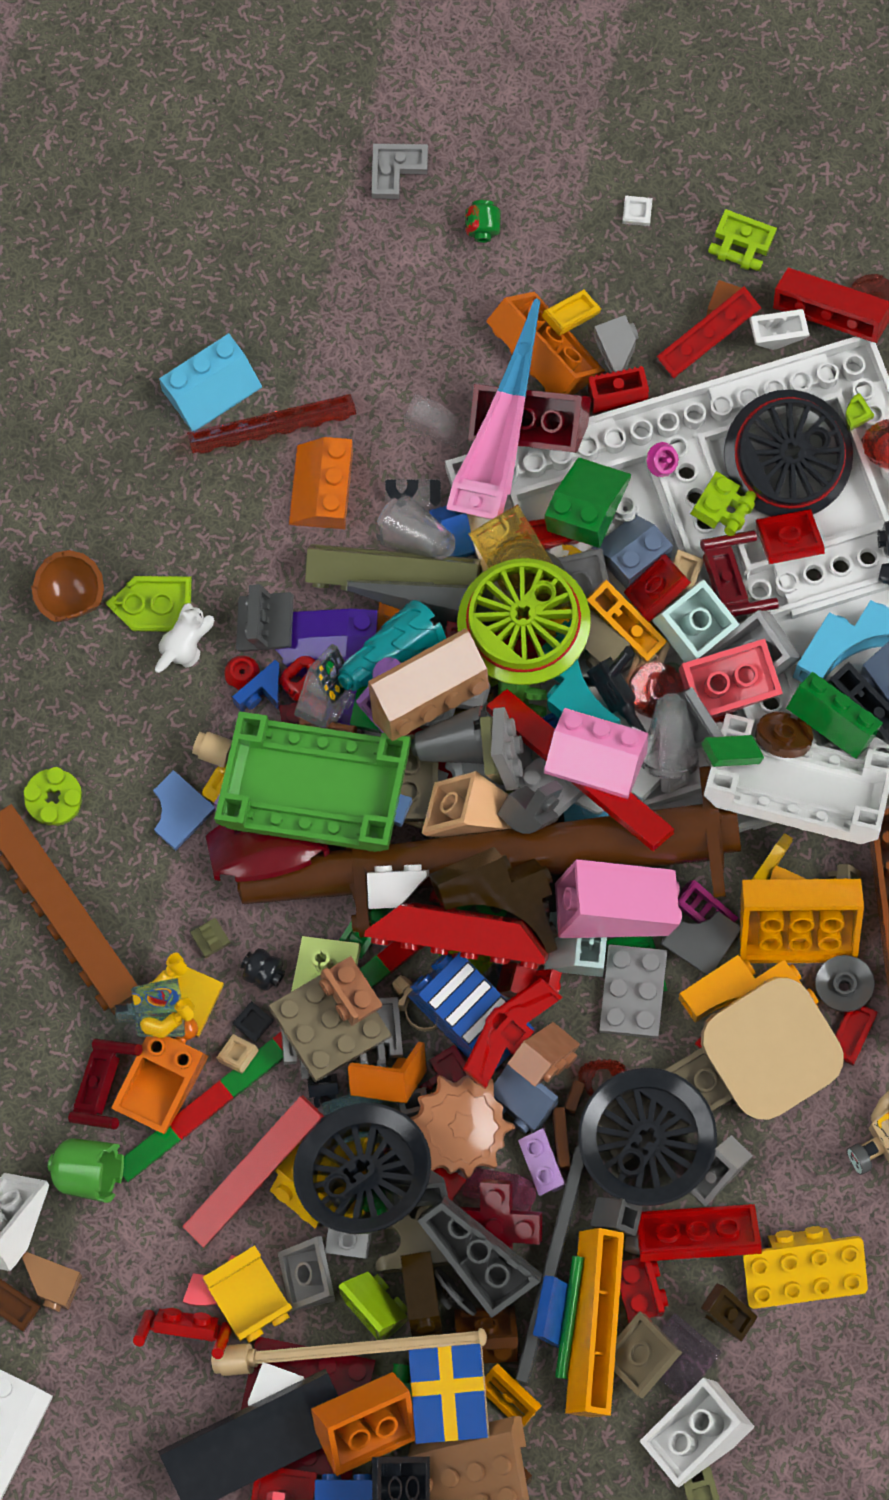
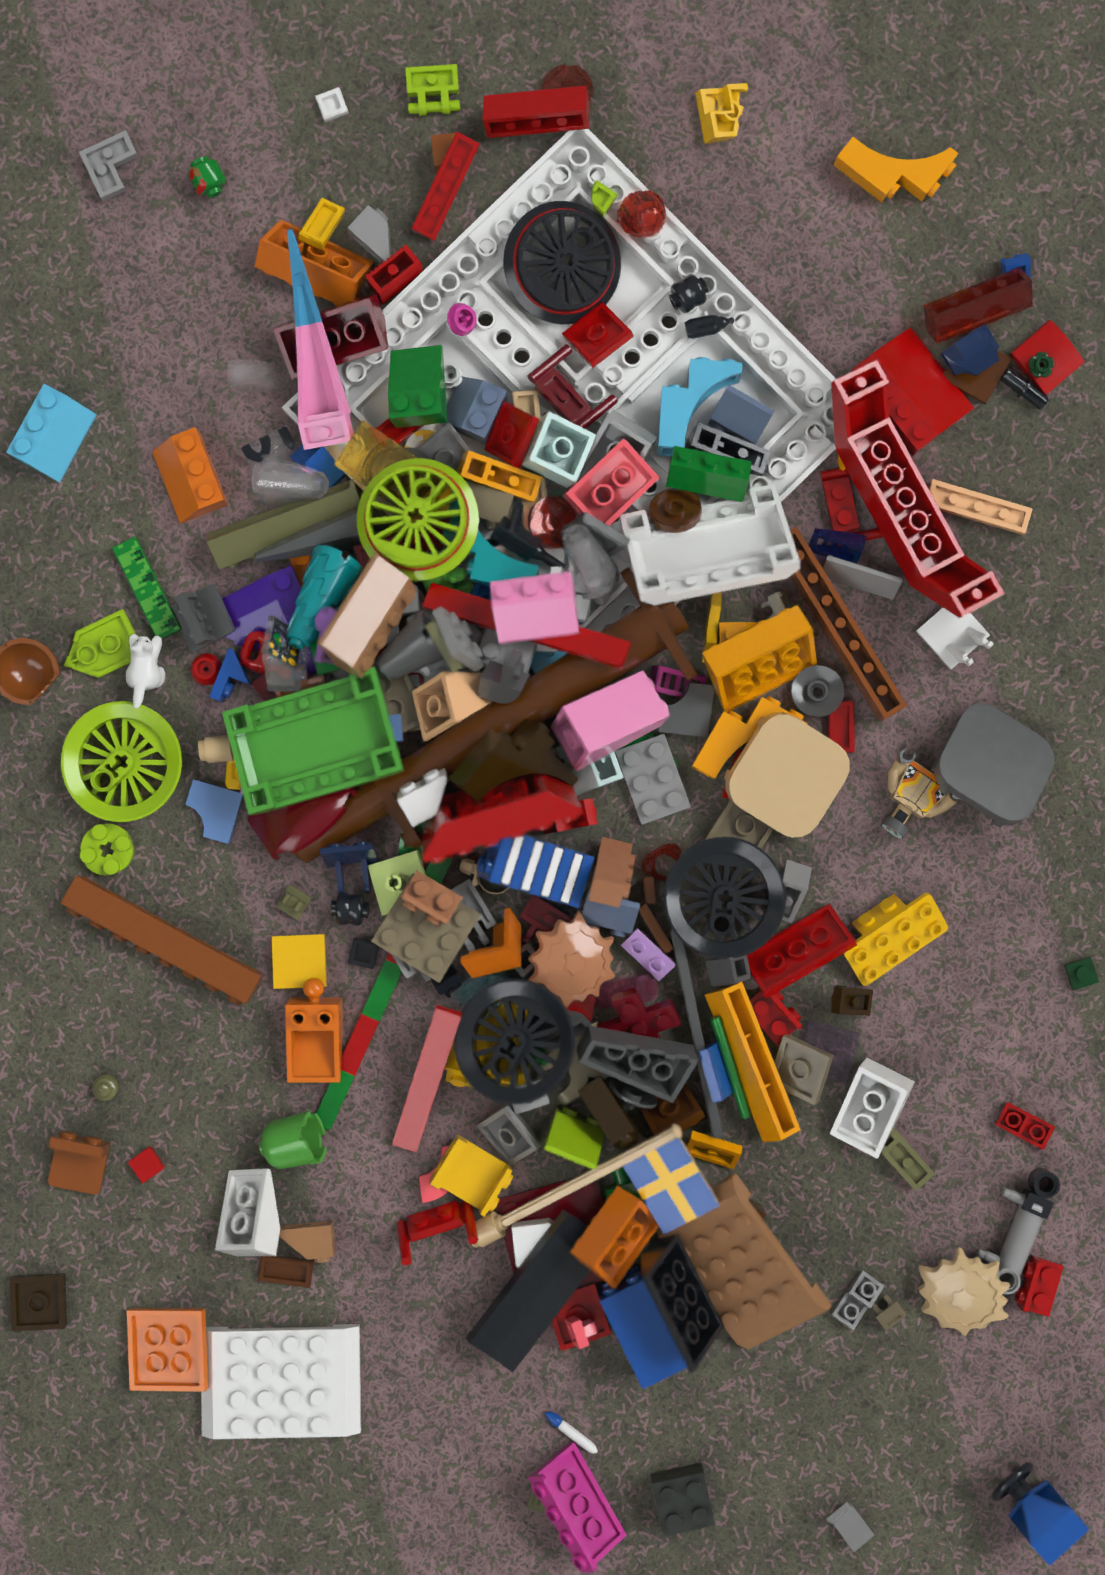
camera: 30 degrees left, 15 degrees up
dark red plate [68,1038,143,1130] -> none
torso [115,952,195,1038] -> none
clear red plate [187,394,357,454] -> none
tan tile [216,1034,259,1074] -> none
red plate [463,978,563,1089] -> none
lime plate [690,471,757,536] -> none
green tile [701,735,764,767] -> none
white slope [749,309,810,350] -> none
none -> lime piece [61,701,182,822]
none -> tile [112,536,181,640]
none -> dark blue plate [320,842,379,894]

